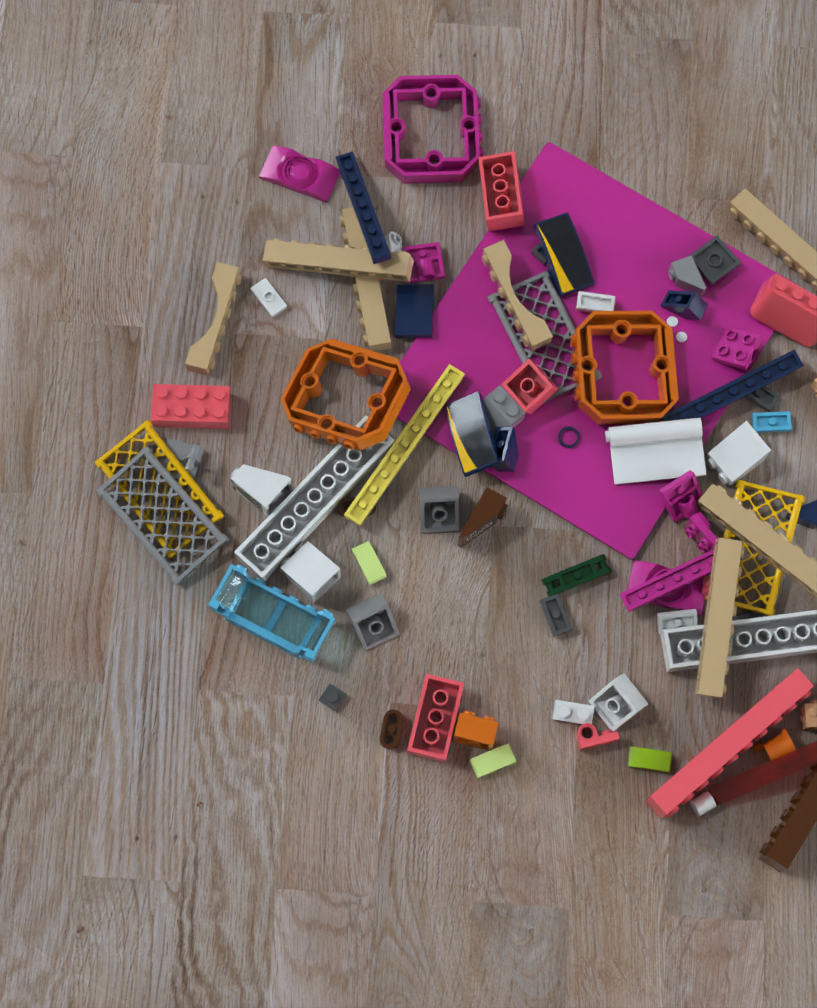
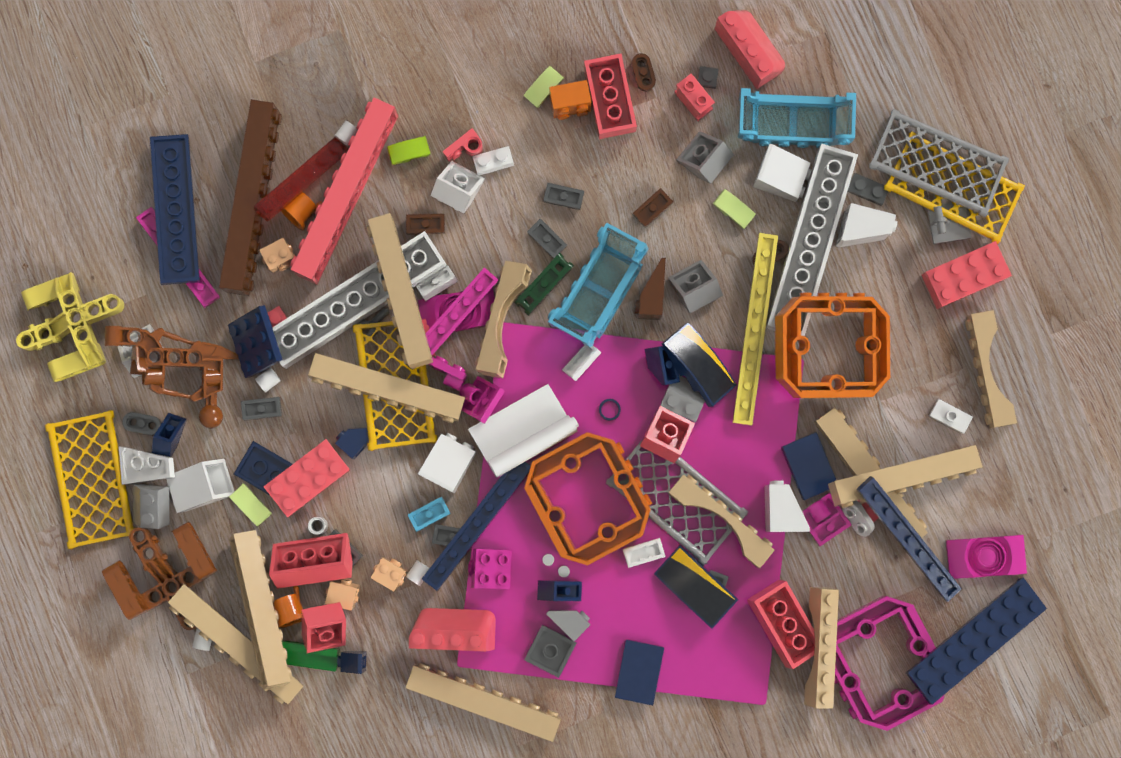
camera: 160 degrees right, 10 degrees up
none -> reddish brown plate [406,214,445,235]
none -> white beam [406,560,430,586]
none -> tan arch [475,261,532,379]
none -> dark grey plate [543,182,584,210]
none -> windscreen [548,223,648,347]
none -> white plate [562,345,601,381]
none -> dark blue tile [615,639,664,706]
none -> reddish brown plate [632,188,673,228]
none -> coral hips [674,74,715,121]
none -> coral windscreen [714,10,785,89]
none -> white slope [765,481,810,532]
none -> tan arch [804,587,839,709]
none -> dark grey plate [847,173,888,206]
none -> dark blue plate [906,577,1047,705]

